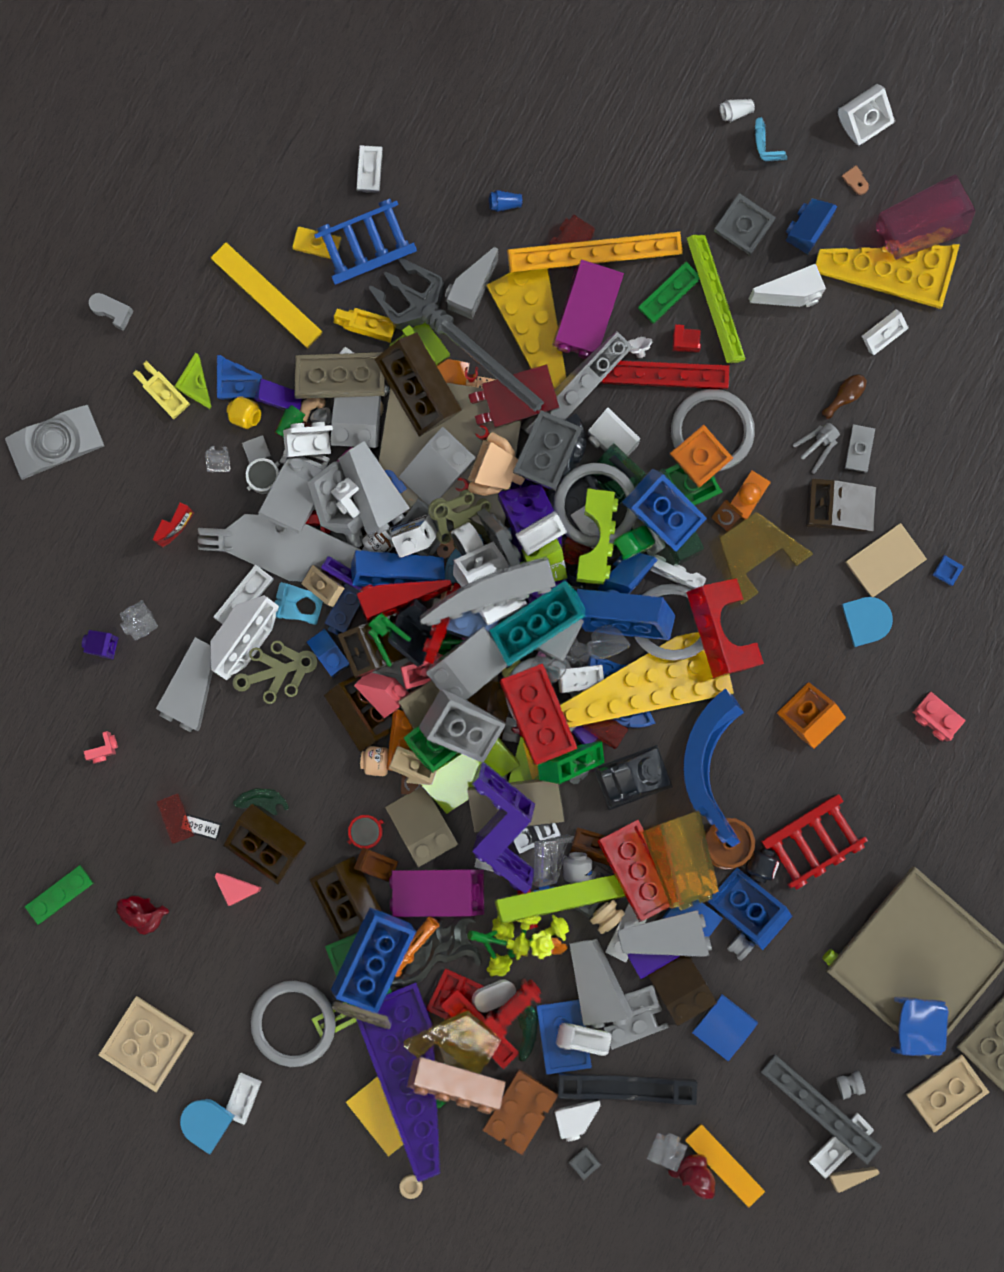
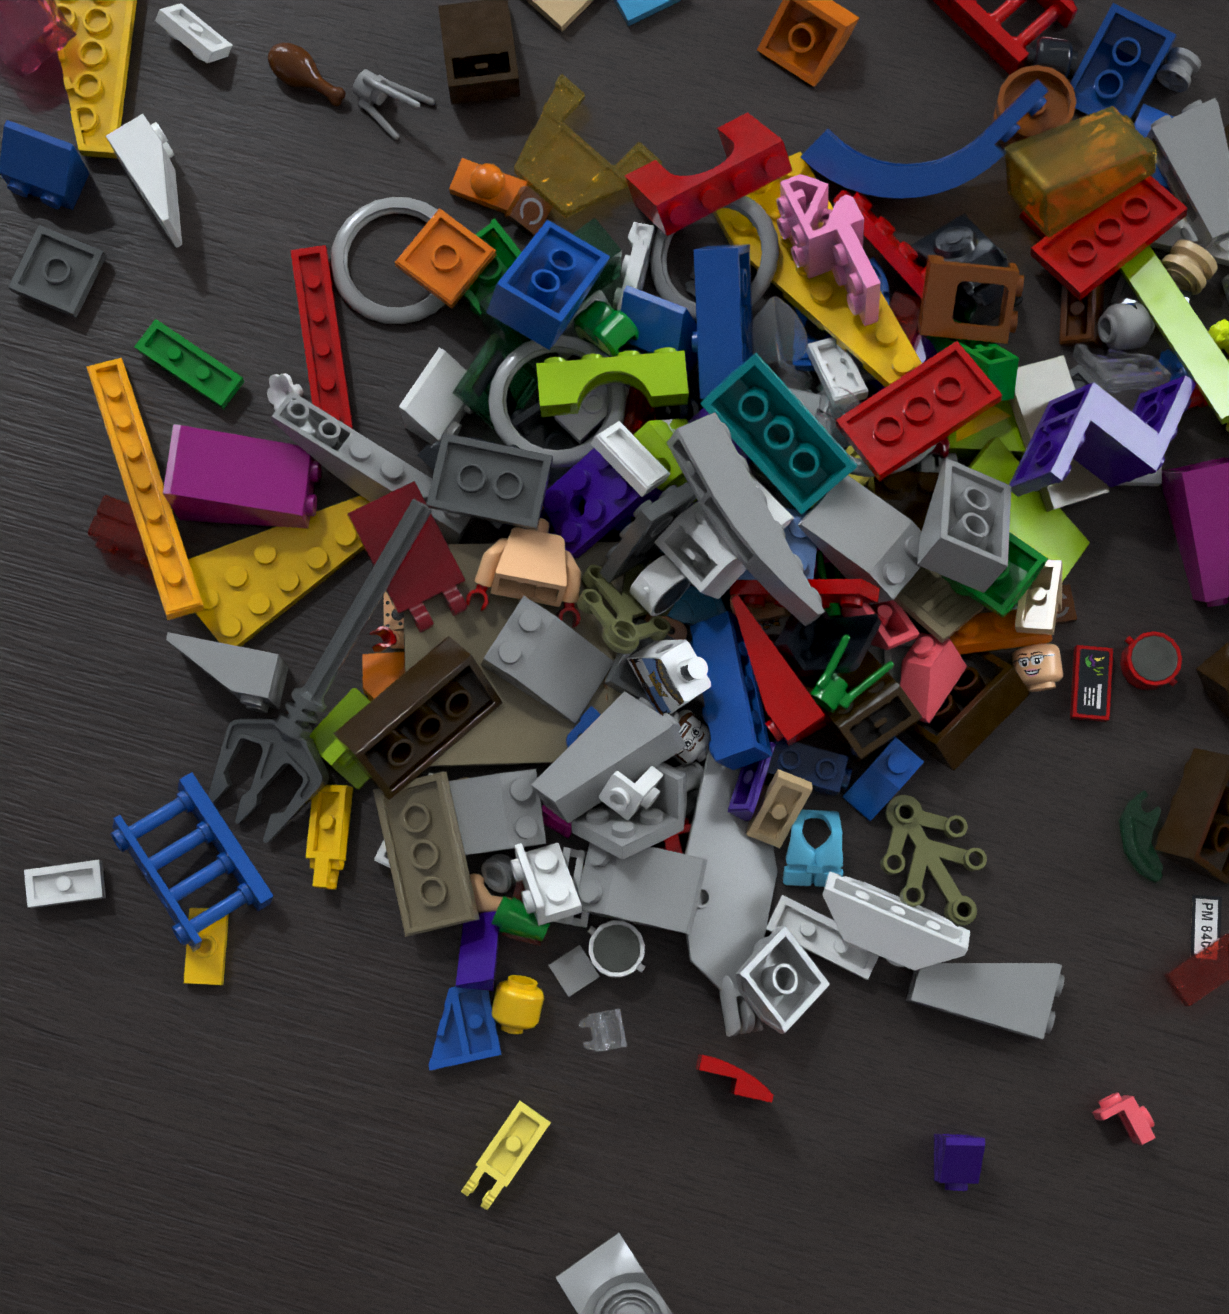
camera: 105 degrees left, 5 degrees down
light grey leg [89,293,133,331] -> none
clear brick [120,600,158,641] -> none
lime tile [174,353,212,409] -> none
yellow tile [211,242,323,349] -> none
reddish brown tile [354,847,399,882] -> none
dark tan slope [385,786,458,867] -> none
blue cone [489,190,522,212] -> none
red panel [672,324,701,353] -> none
lime tile [687,235,745,363] -> none
light grey plate [845,424,875,473] -> none
none -> light grey slope [735,925,830,1034]
none -> bright pink piece [776,174,881,326]
none -> red plate [833,190,926,298]
none -> dark orange window [918,255,1024,344]
none -> tile [1070,645,1113,722]

